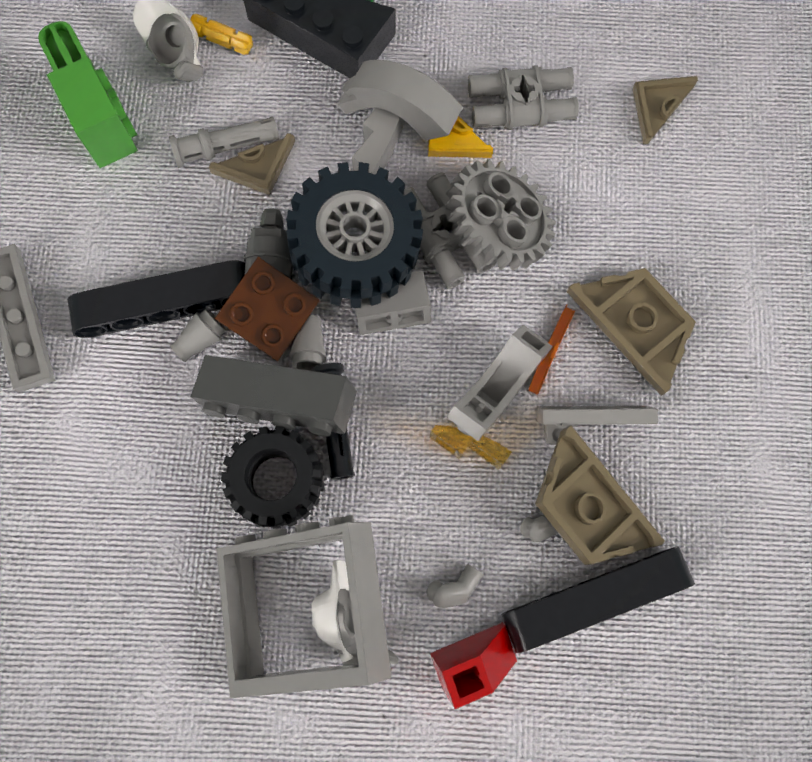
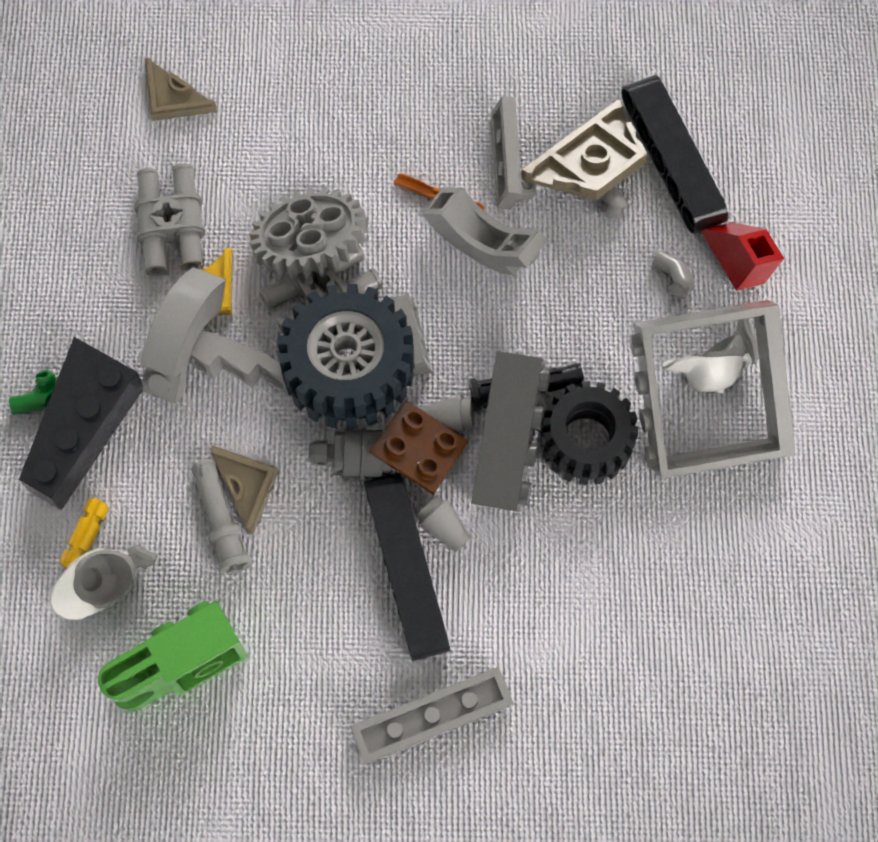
camera: 90 degrees left, 5 degrees down
clear yellow slope [430,425,512,470] -> none
dark tan wing [567,268,696,396] -> none

